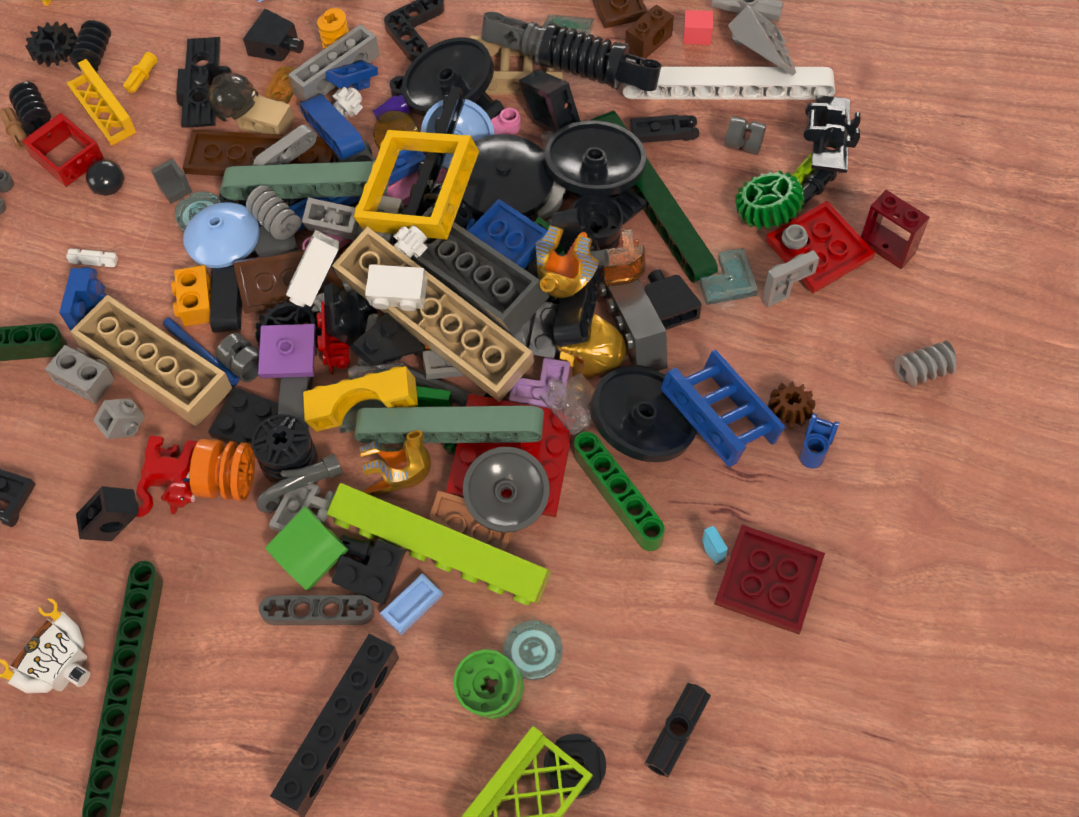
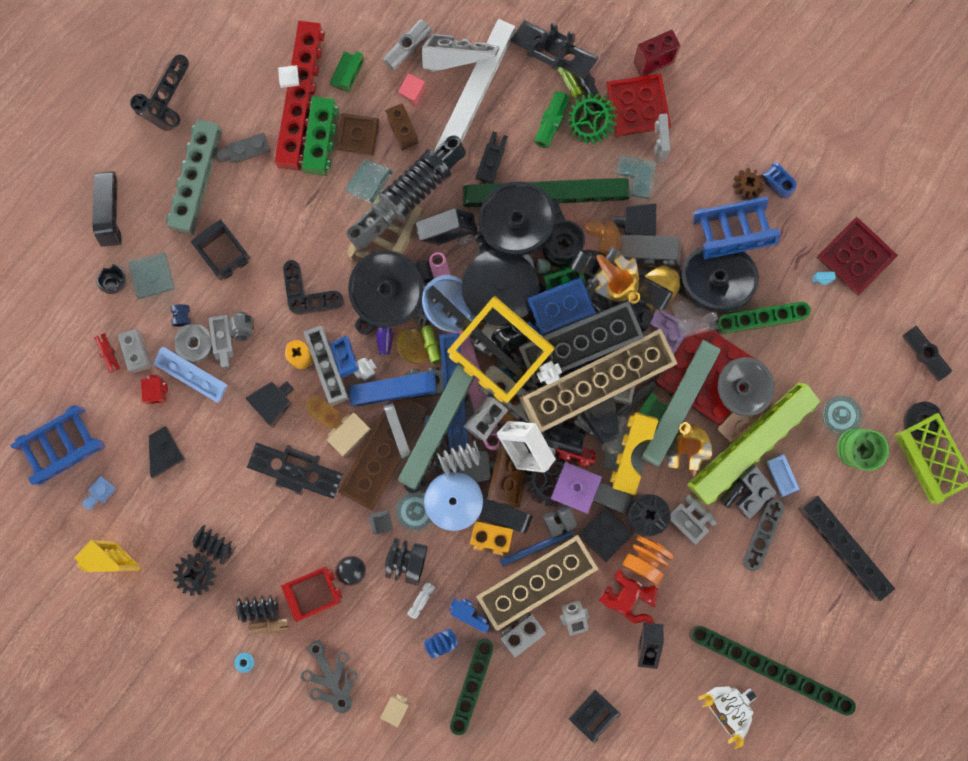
camera: 65 degrees left, 20 degrees up
yellow fence [66,59,137,146] -> none
yellow axle [123,52,158,94] -> none
clear smoke cylinder [207,73,258,122] -> none
dark grey plant [256,453,342,513] -> none
bright green slope [265,507,349,591] -> none
white brick [365,264,428,311] -> none
dark grey wheel [724,116,766,155] -> none
light grey plate [782,224,808,249] -> none
light grey piece [894,340,956,387] -> none
none -> black wheel [385,538,428,586]
none -> blue gear [424,629,458,658]
none -> green piece [534,91,570,148]

